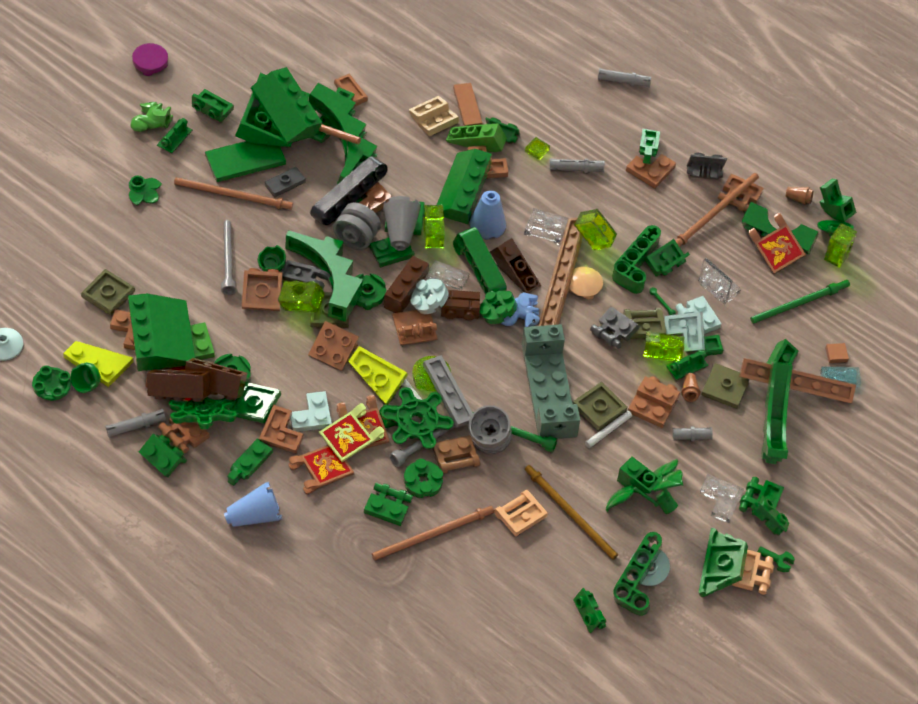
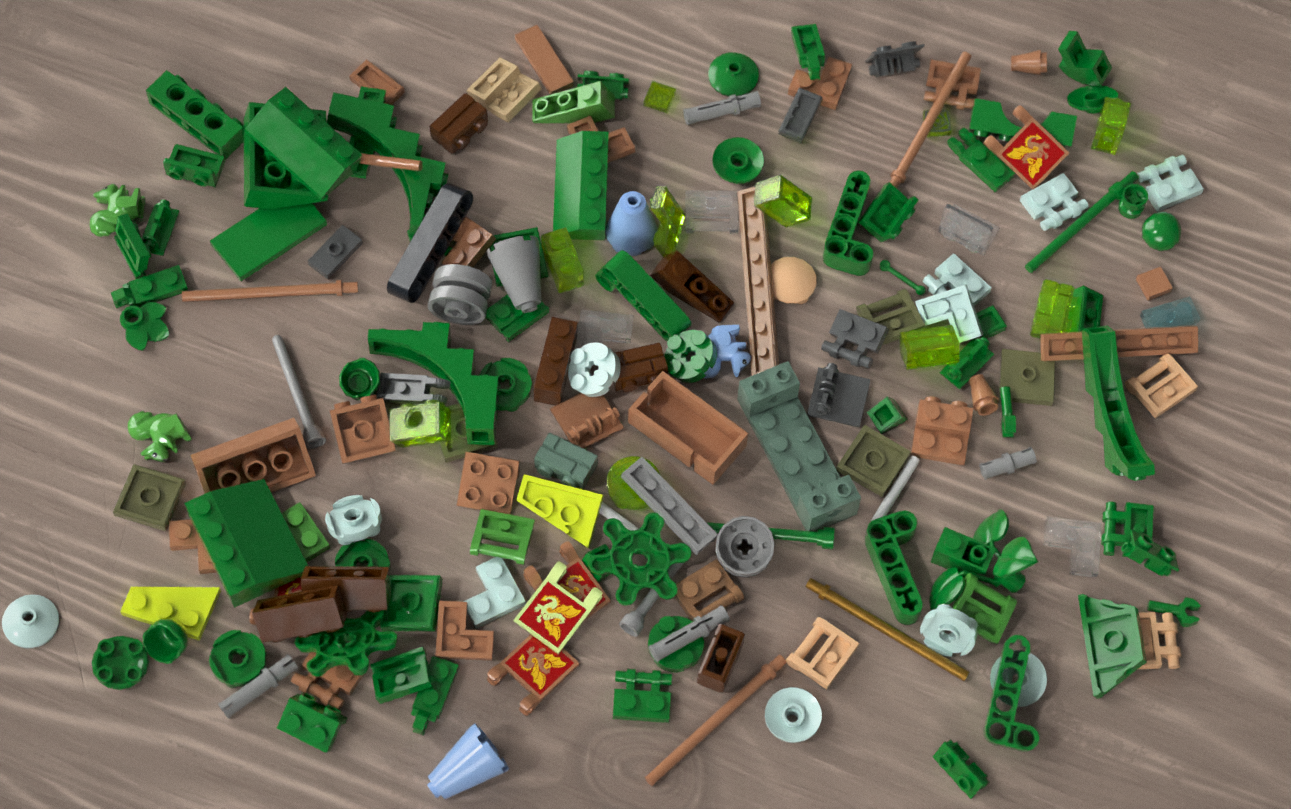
camera: 15 degrees left, 10 degrees up
magenta tile [132,43,168,76] -> none
none -> green hinge [111,265,188,308]
none -> green plate [114,213,151,279]
none -> bright green animal [127,411,192,462]
none -> green brick [146,70,244,160]
none -> nougat slope [190,418,316,494]
none -> green plate [209,630,267,688]
none -> light aqua plate [325,495,382,545]
none -> green plate [370,647,433,704]
none -> reddish brown brick [429,93,488,154]
none -> bright green plate [470,509,535,565]
none -> sand green brick [534,433,598,490]
none -> nougat piece [628,371,748,485]
none -> light grey pin [648,605,730,662]
none -> clear neon green plate [650,186,685,257]
none -> reddish brown brick [697,624,745,693]
none -> green dish [708,52,759,97]
none -> green dish [712,137,764,184]
none -> light aqua dish [765,687,822,743]
none -> dark grey plate [778,87,823,144]
none -> dark grey hinge [807,363,871,428]
none -> green beam [864,510,923,625]
none -> green slope [867,396,908,434]
none -> light aqua plate [920,604,978,657]
none -> clear neon green tile [923,109,952,137]
none -> green hinge [947,127,1015,192]
none -> bright green plate [952,573,1017,644]
none -> green bar [1000,386,1016,438]
none -> light aqua plate [1020,173,1088,231]
none -> clear neon green brick [1030,279,1078,339]
none -> green wheel [1118,184,1148,219]
none -> light nougat plate [1125,354,1198,419]
none -> light aqua plate [1137,155,1204,212]
none -> green hair [1142,211,1182,251]

